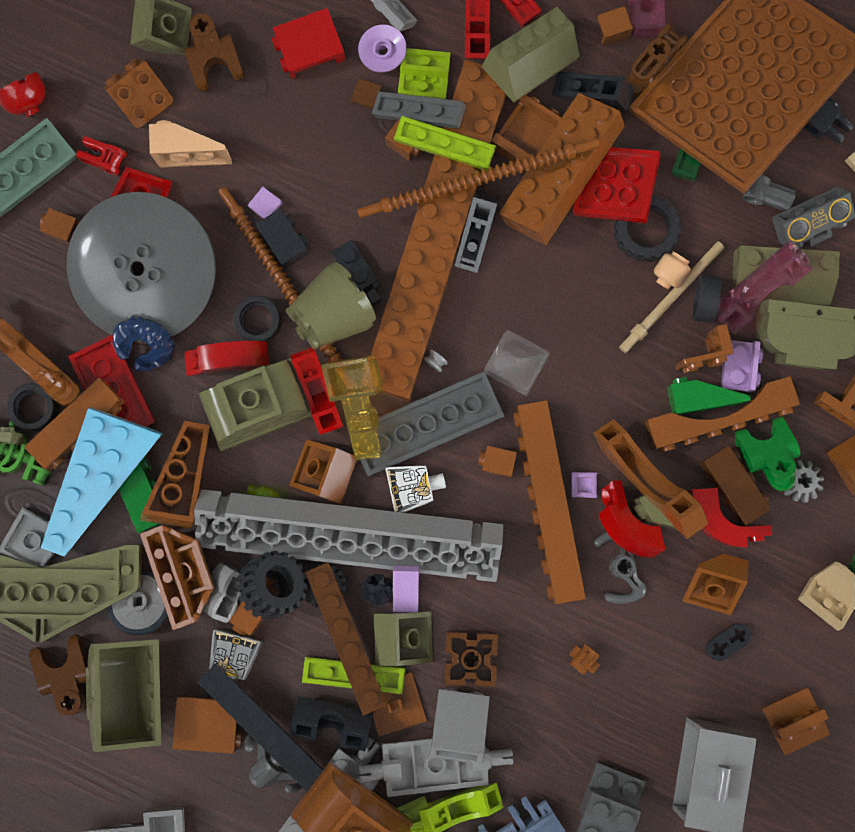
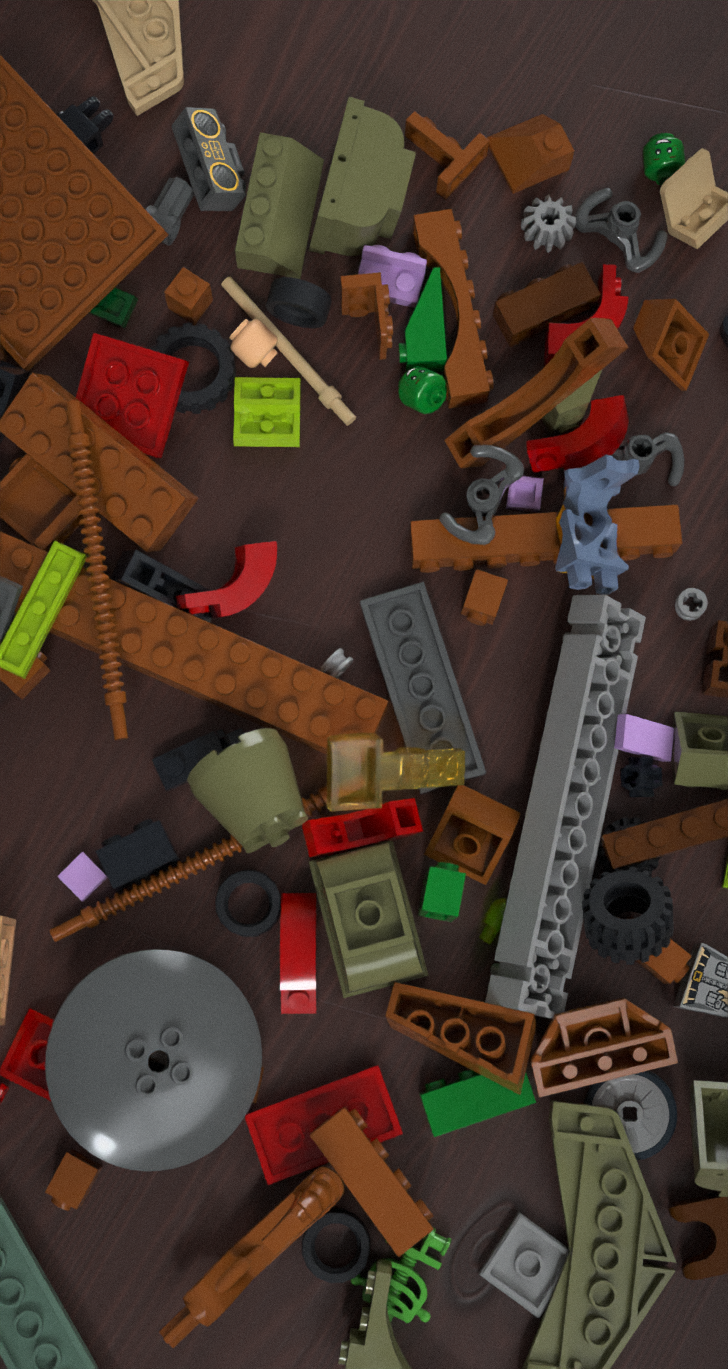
camera: 90 degrees left, 5 degrees down
medium azure wing [41,407,163,556] -> none
dark blue piece [112,316,175,372] -> none
light grey brick [203,563,242,623] -> none
torso [385,466,446,513] -> none
clear slope [484,330,550,396] -> none
clear pink arch [716,240,813,334] -> none
green piece [735,417,800,491] -> none
none -> dark orange brick [164,267,213,326]
none -> red arch [176,541,277,618]
none -> lime slope [233,377,300,447]
none -> green head [398,366,447,414]
none -> green brick [417,862,466,922]
none -> dark grey piece [439,445,524,545]
none -> sand blue hips [555,455,639,595]
none -> dark grey piece [575,188,667,273]
none -> light grey bush [675,588,708,621]

